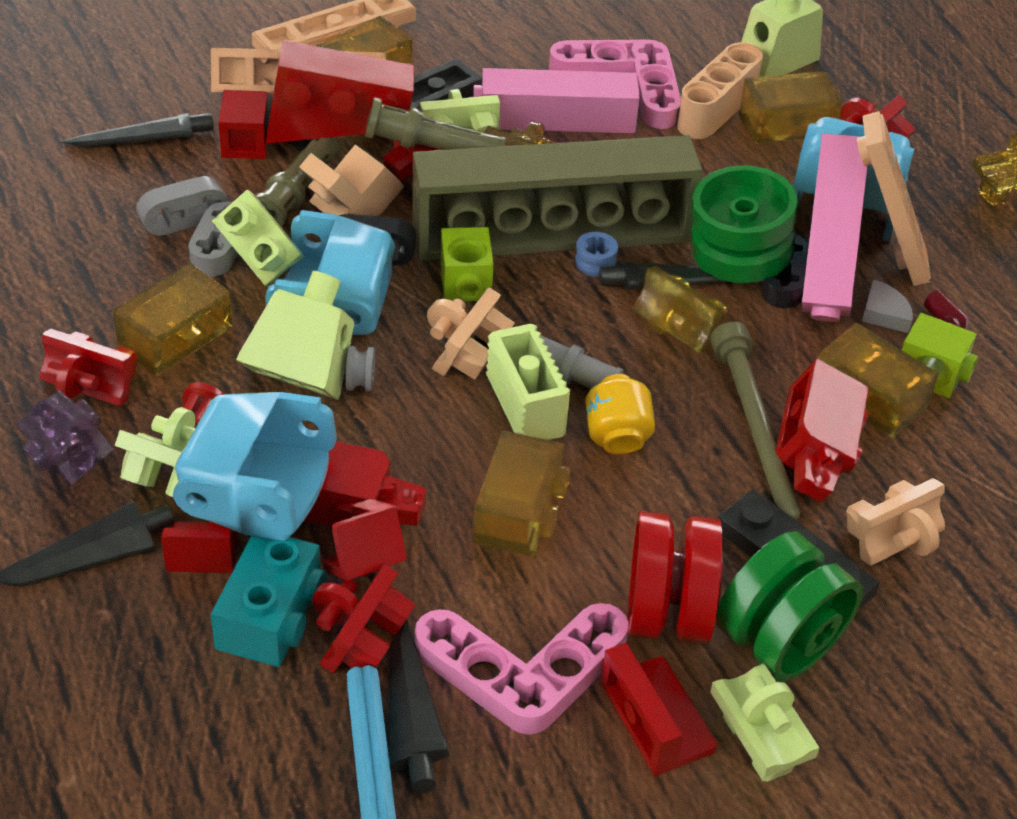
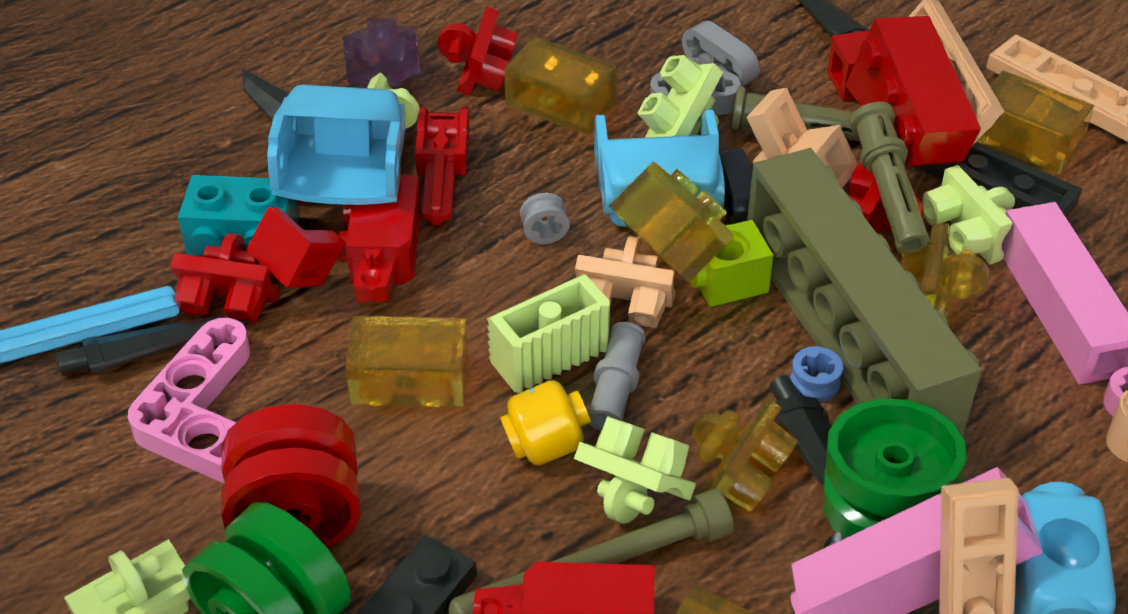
camera: 80 degrees right, 0 degrees up
yellowish green torso [236,271,354,400] -> none
red panel [600,642,717,776] -> none
none -> yellowish green hips [574,416,696,524]
none -> clear yellow brick [608,161,734,283]

